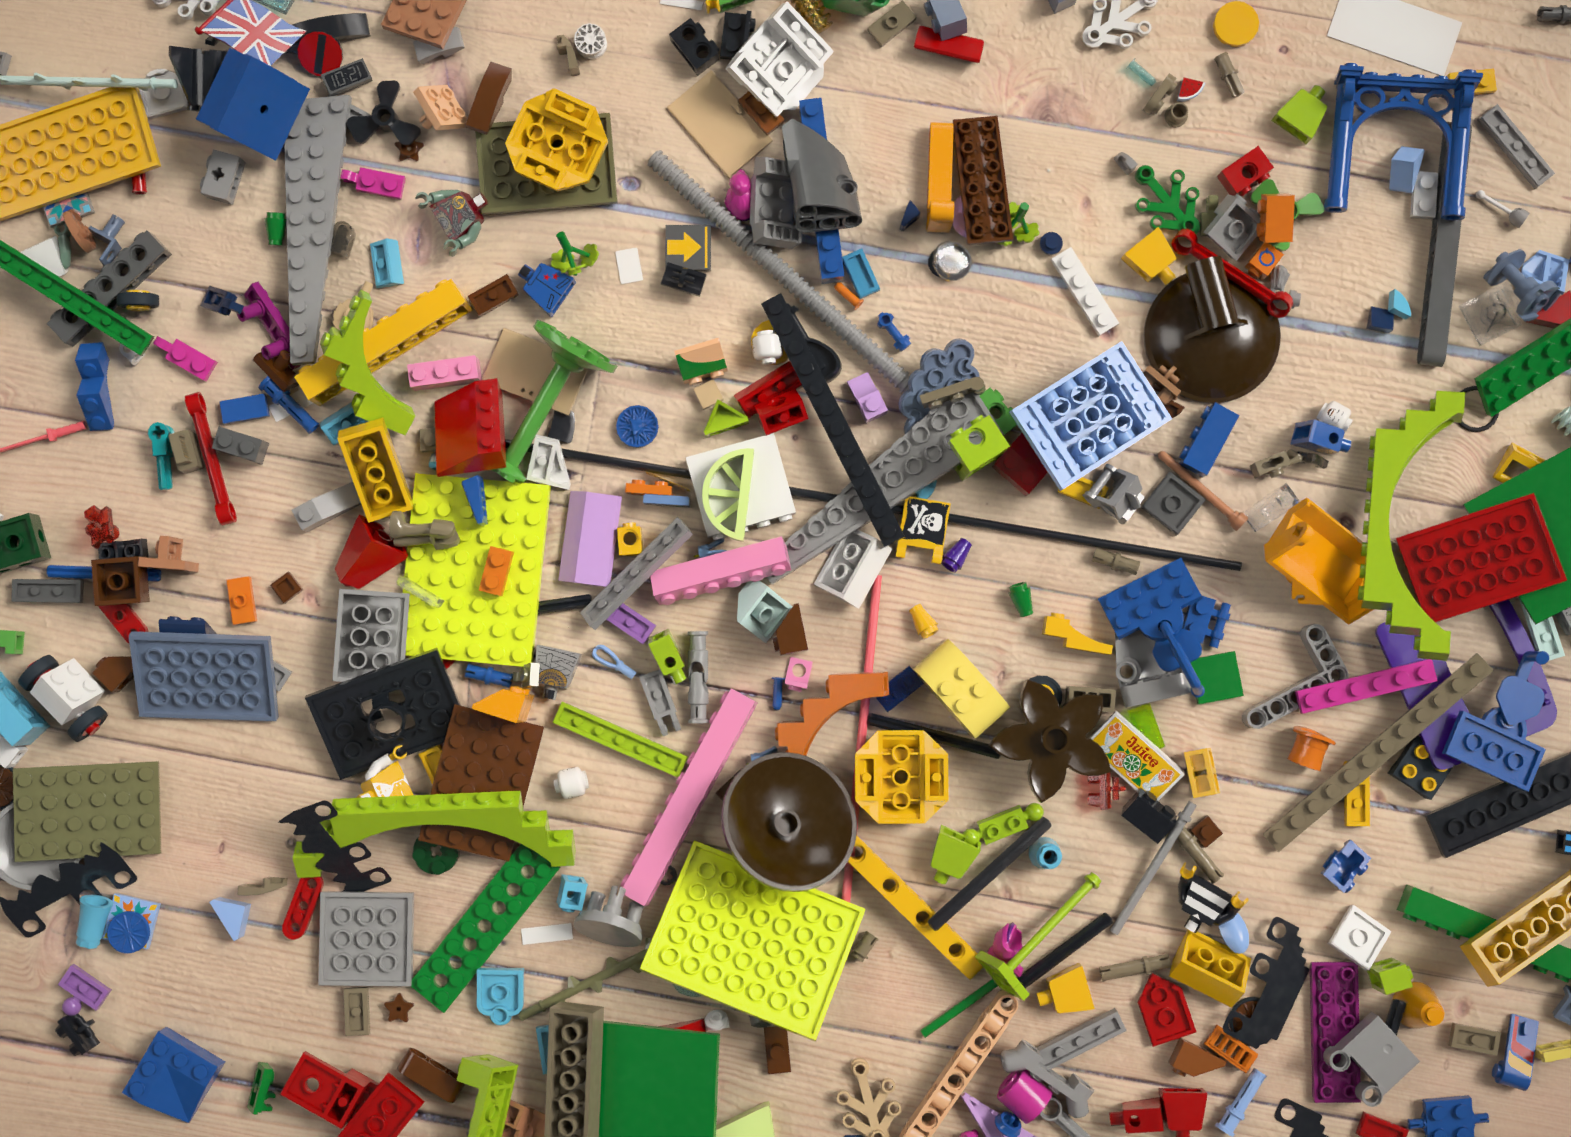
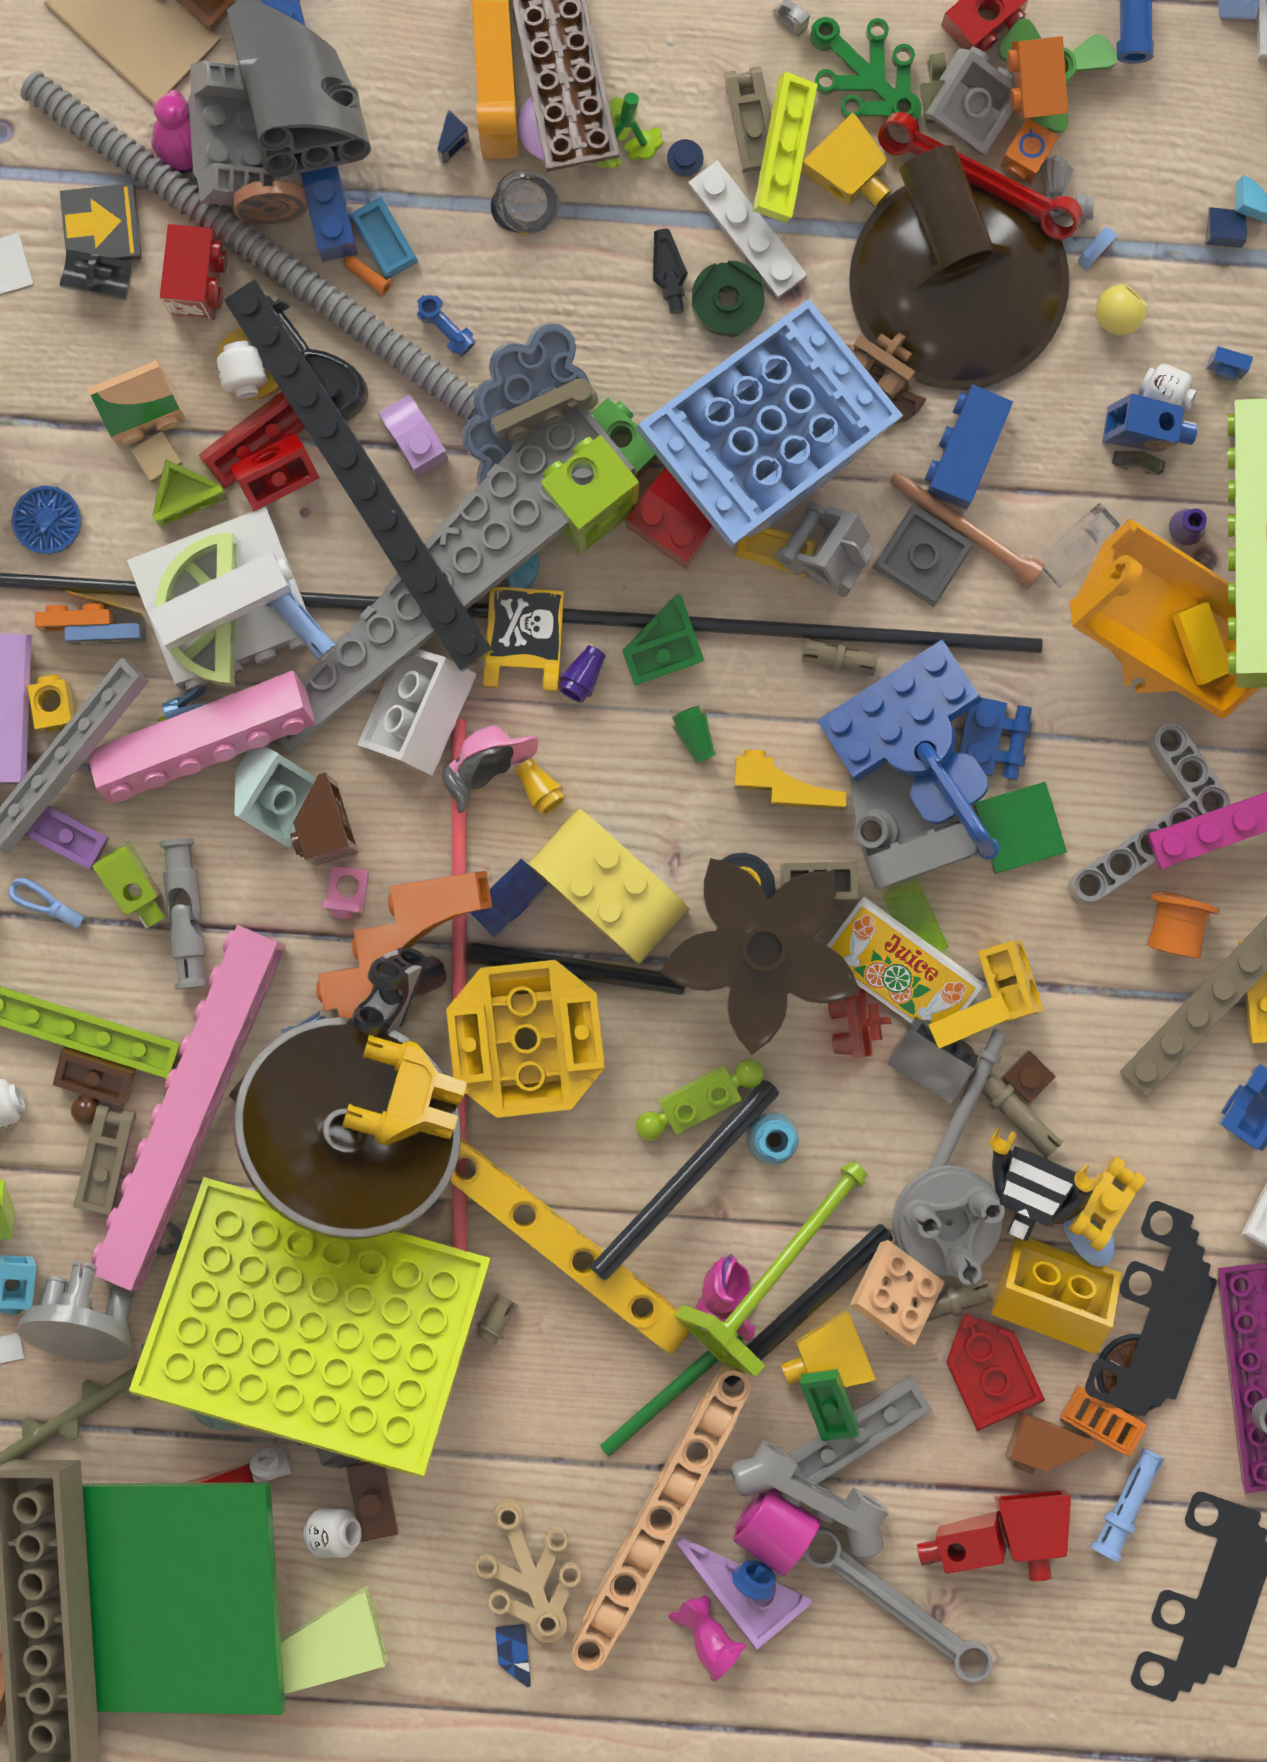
camera: 15 degrees left, 0 degrees up
light grey hinge [639,669,681,736] -> none
blue piece [772,677,785,710] -> none
lime torso [930,825,981,884] -> none
dark tan piece [1250,449,1302,478] -> none
none -> reddish brown plate [53,1047,136,1125]
none -> dark tan plate [74,1104,136,1215]
none -> white brick [147,551,294,650]
none -> red brick [160,224,227,320]
none -> nougat tile [233,180,308,224]
none -> light blue pin [265,581,336,660]
none -> white head [303,1509,361,1558]
none -> yellow connector [342,1035,467,1145]
none -> black connector [351,947,447,1036]
none -> hair [442,725,538,813]
none -> green wing [622,593,704,686]
none -> black piece [653,228,688,314]
none -> dark green plate [692,261,764,337]
none -> dark tan plate [724,66,771,173]
none -> neon yellow plate [753,71,817,223]
none -> green plate [800,1369,859,1442]
none -> light nougat plate [850,1240,945,1347]
none -> light grey piece [892,1165,1005,1285]
none -> yellow sticker [928,994,1011,1049]
none -> yellow plate [1068,1155,1146,1252]
none -> light blue tile [1078,227,1118,271]
none -> light yellow piece [1095,284,1147,335]
none -> cone [1169,508,1207,545]
none -> yellow tile [1172,602,1229,685]
none -> blue plate [1206,346,1253,381]

